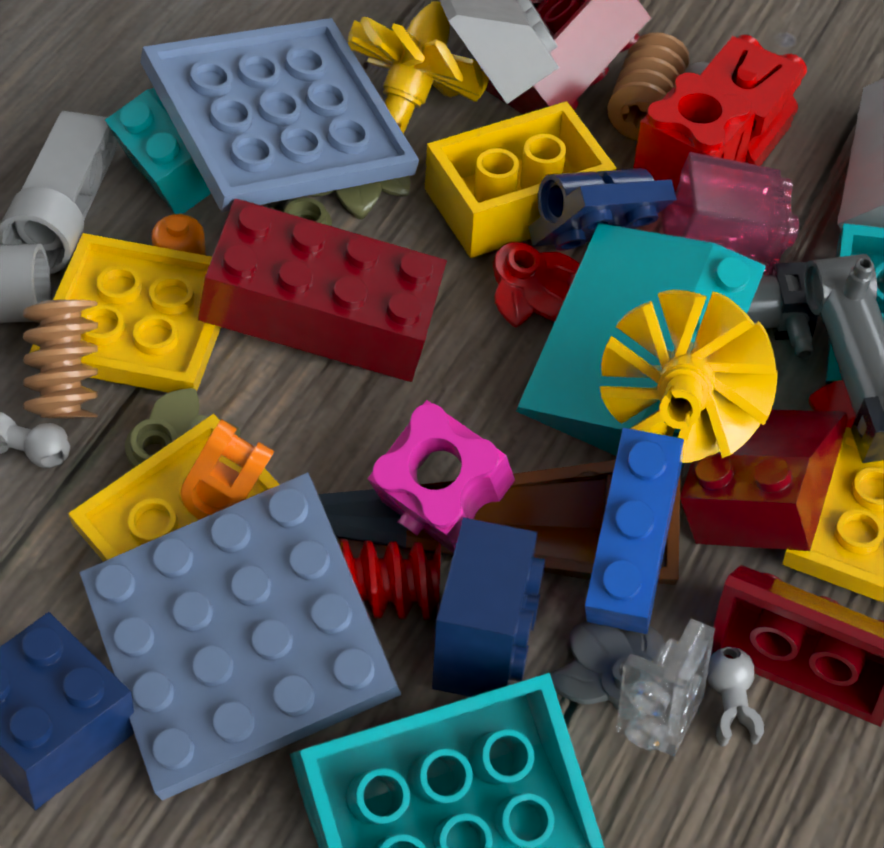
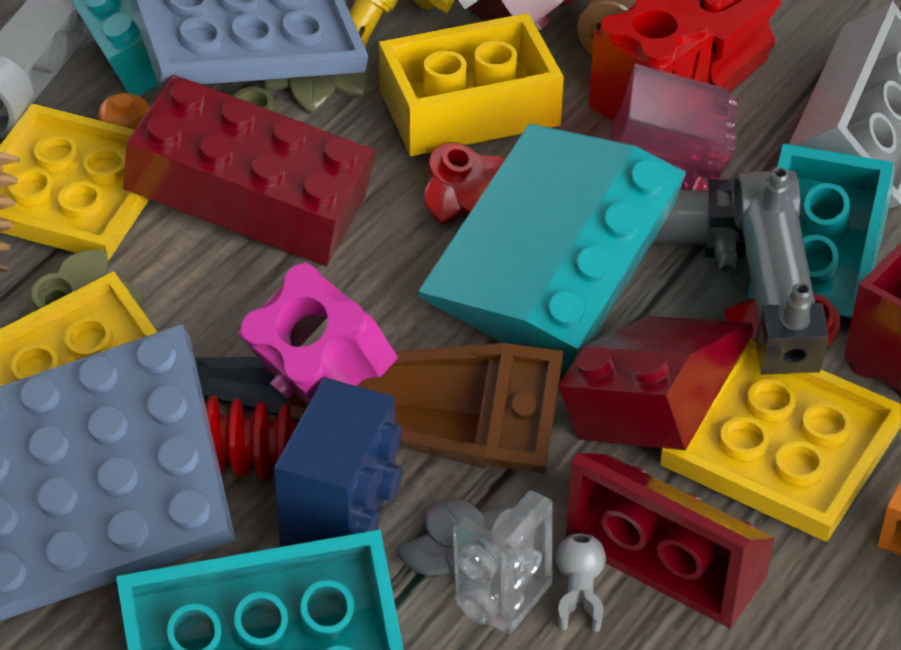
camera: 10 degrees right, 5 degrees down
orange plate [181,419,275,520] -> none
dark blue plate [528,168,677,251] -> none
blue brick [585,427,684,634] -> none
yellow piece [600,290,778,463] -> none

